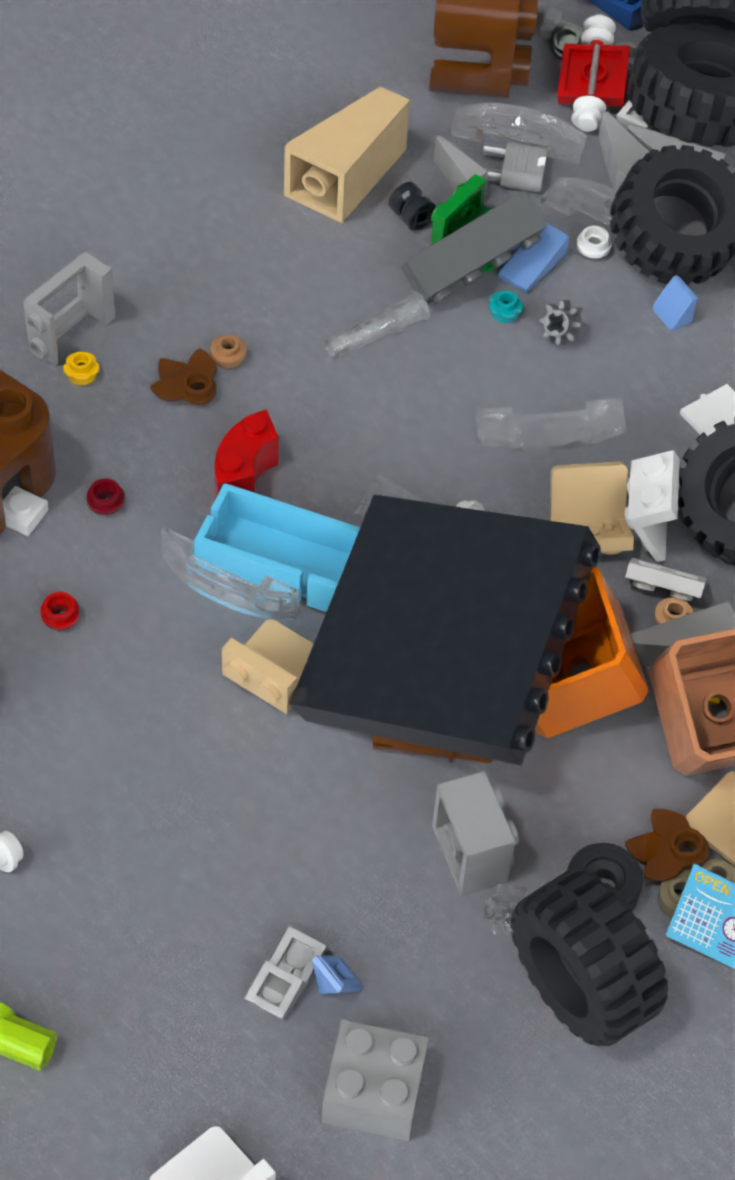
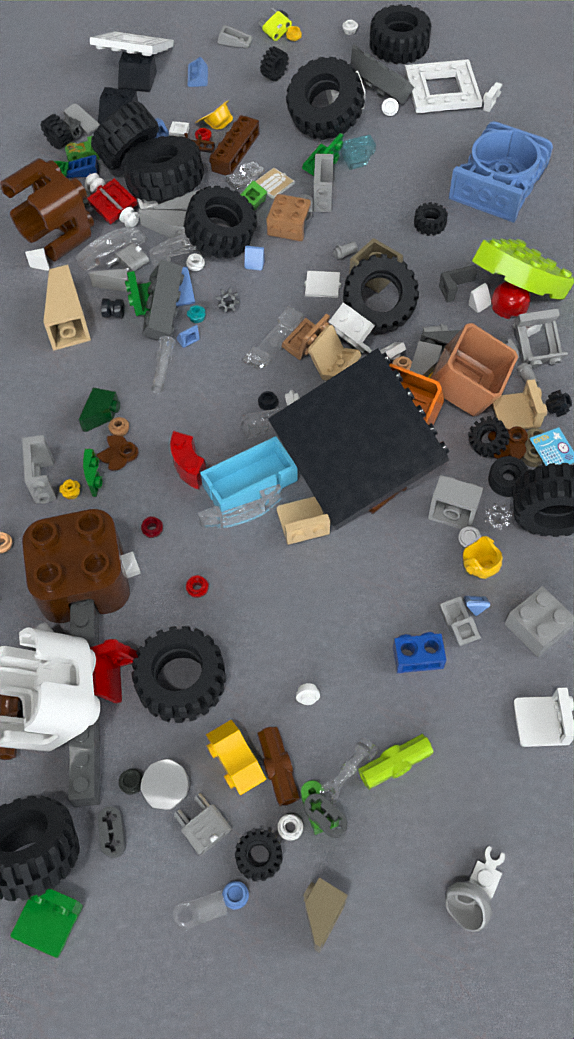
camera: 45 degrees left, 5 degrees up
none -> white slope [25,248,49,271]
none -> dark green slope [78,387,120,432]
none -> green slope [83,448,103,497]
none -> medium blue slope [177,325,200,348]
none -> black plate [258,391,278,411]
none -> medium nougat bracket [281,314,330,360]
none -> blue brick [393,632,446,673]
none -> plate [458,526,481,548]
none -> yellow cap [463,536,503,579]
none -> black tyre [468,416,510,458]

